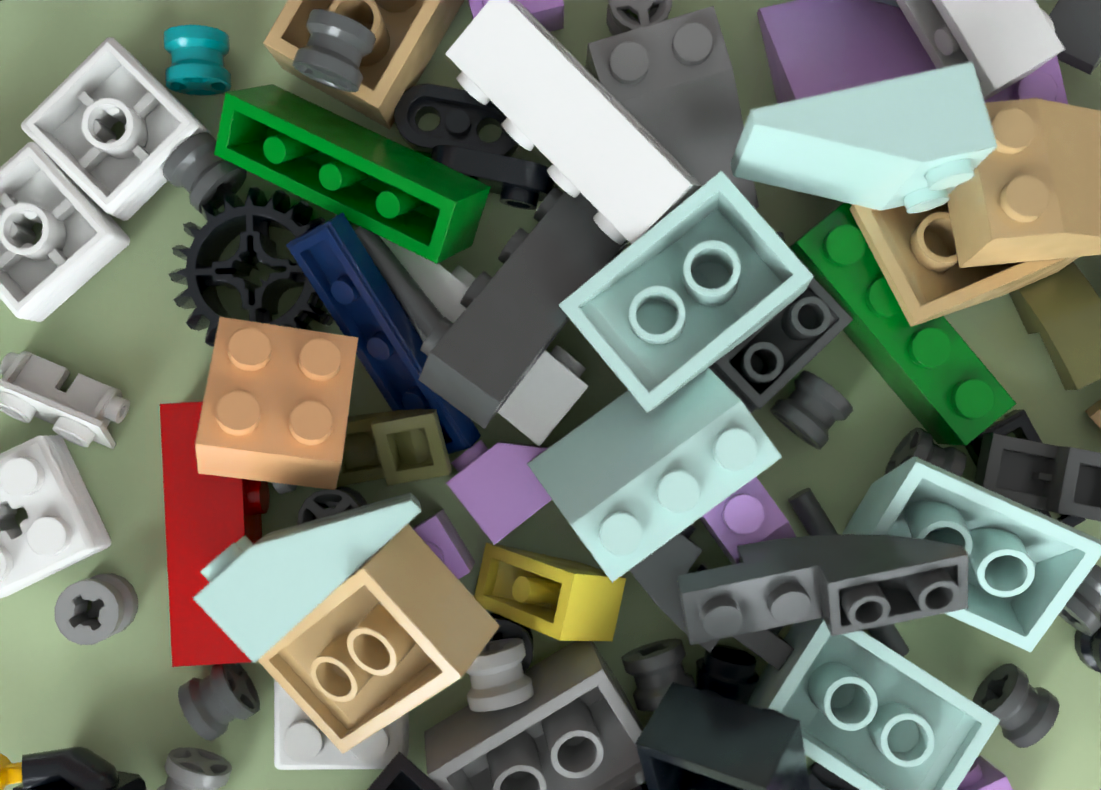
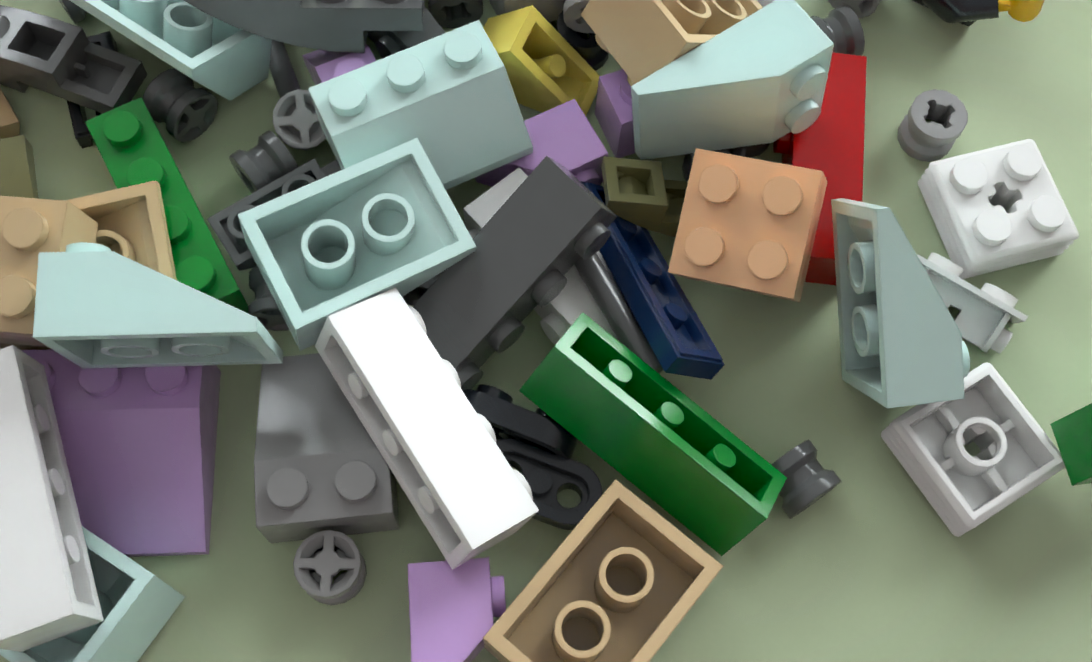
camera: 170 degrees left, 20 degrees down
white brick [21,37,211,221] -> none
teal wheel [163,25,231,96] -> none
black gear [169,187,334,347] -> none
dark grey wheel [292,9,376,92] -> none
none -> light grey wheel [273,89,326,150]
none -> light aqua slope [831,198,970,409]

